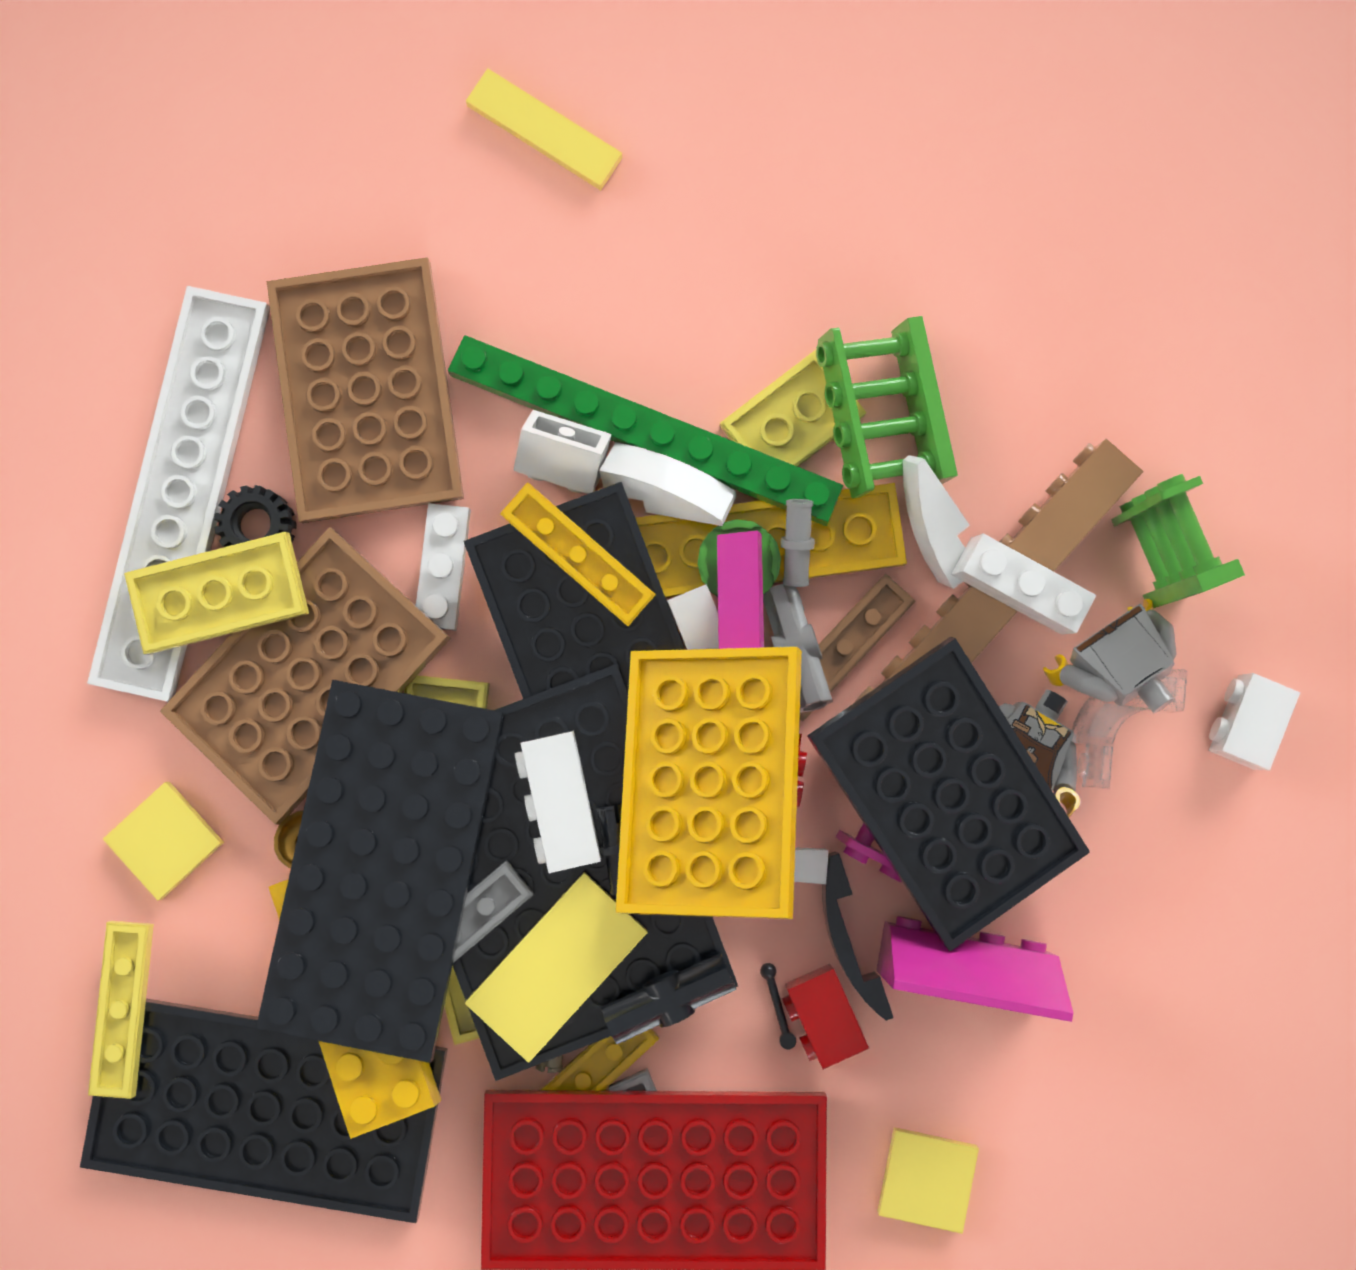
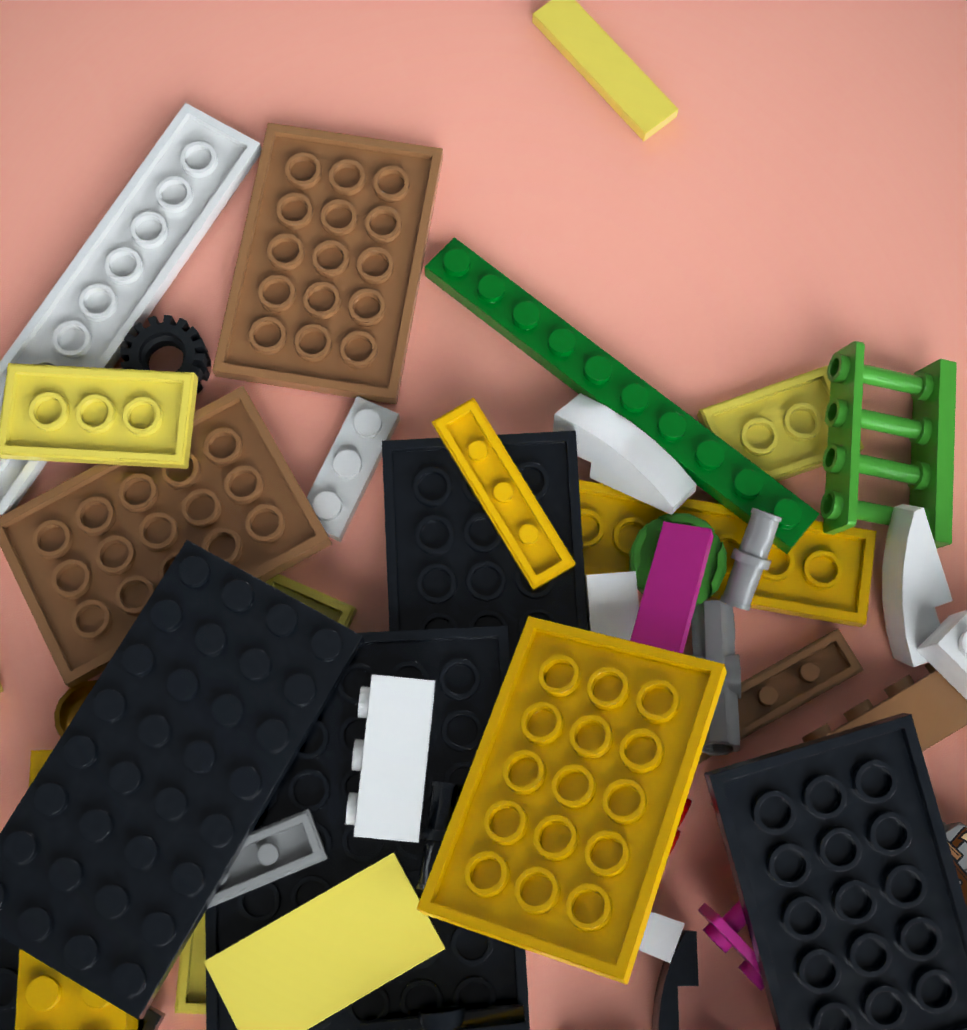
camera: 15 degrees right, 10 degrees down
white brick [513,410,612,494] -> none

